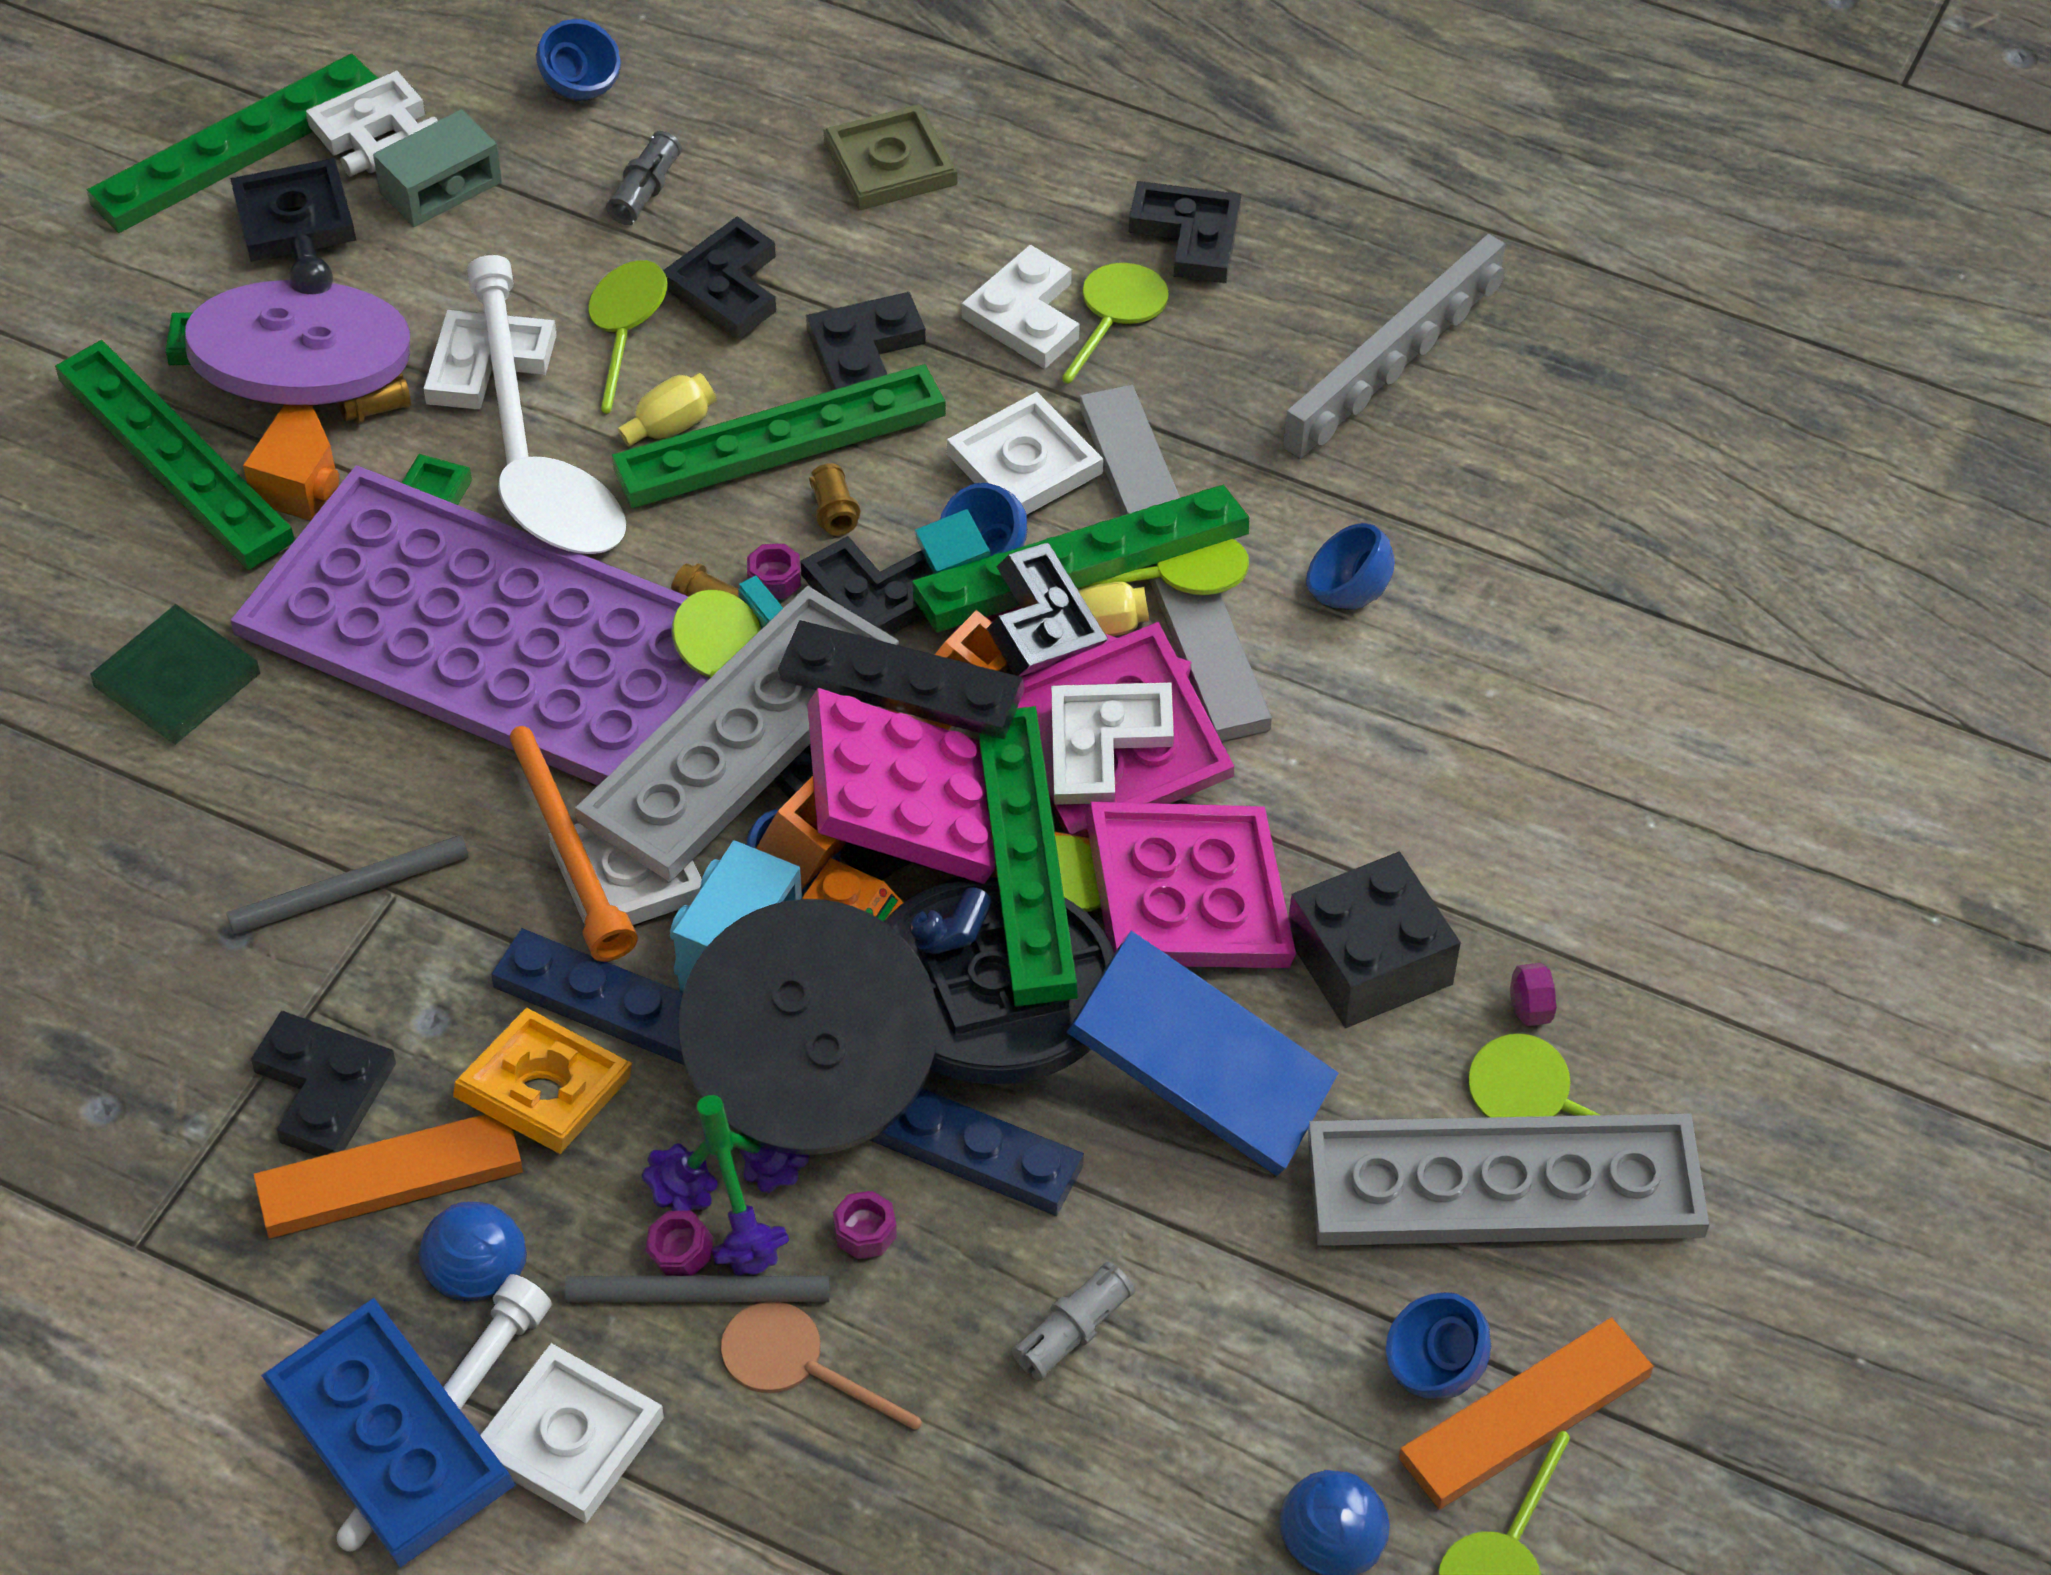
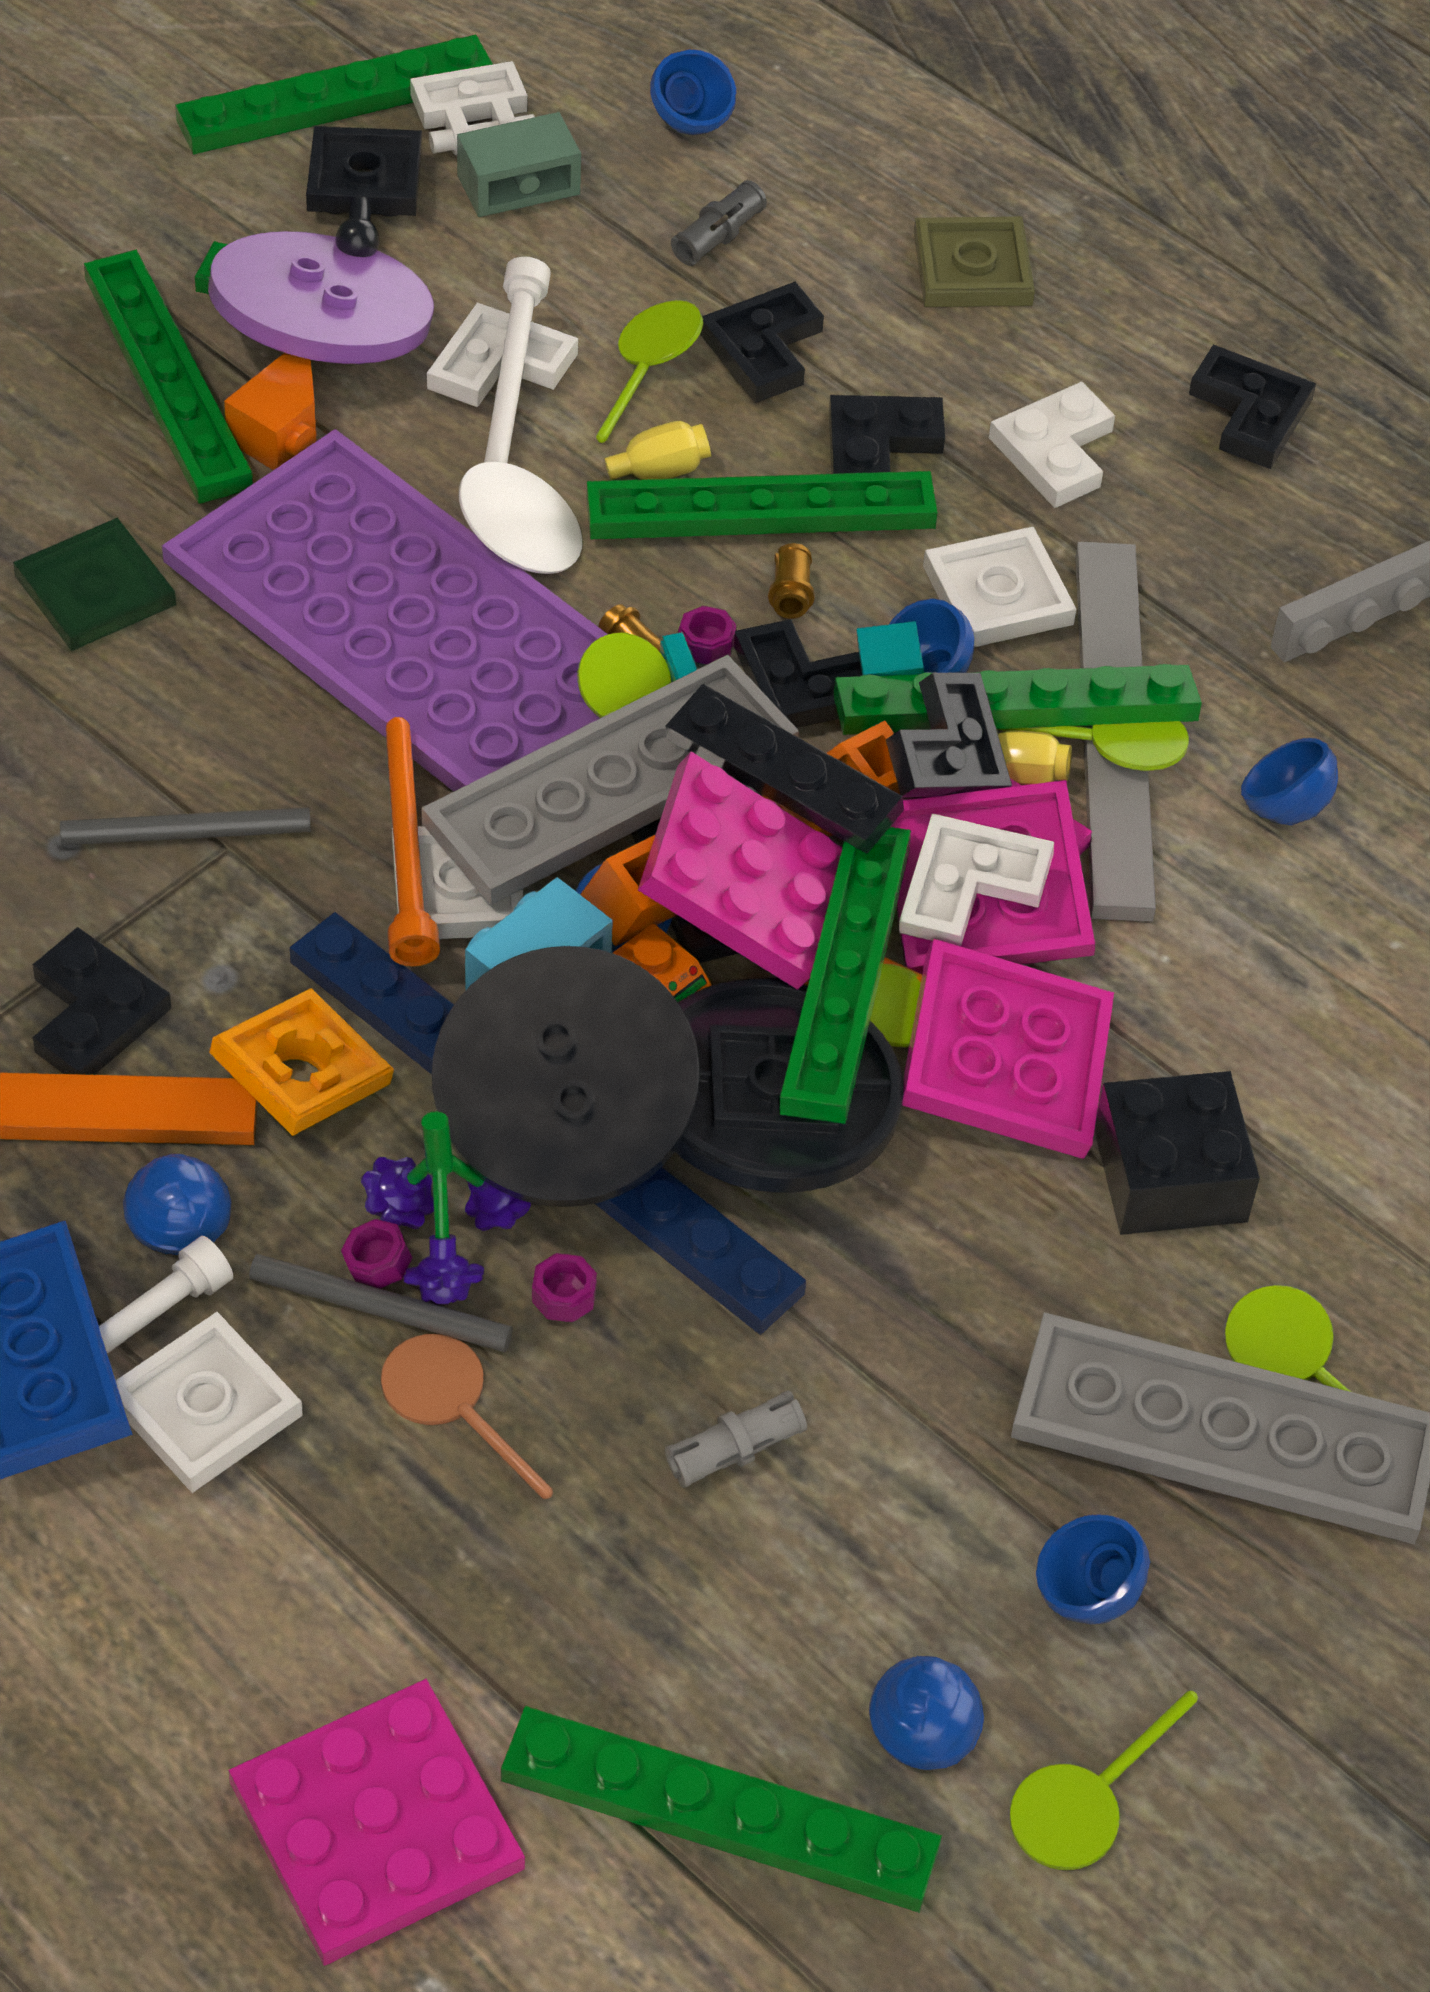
camera: 15 degrees right, 0 degrees up
pearl gold pin [337,373,411,424] -> none
green tile [402,454,472,505] -> none
dark blue arm [910,888,992,955] -> none
lime piece [1062,263,1169,384] -> none
blue tile [1067,930,1338,1176] -> none
orange tile [1398,1317,1654,1510] -> none
magenta tile [1510,963,1557,1026] -> none

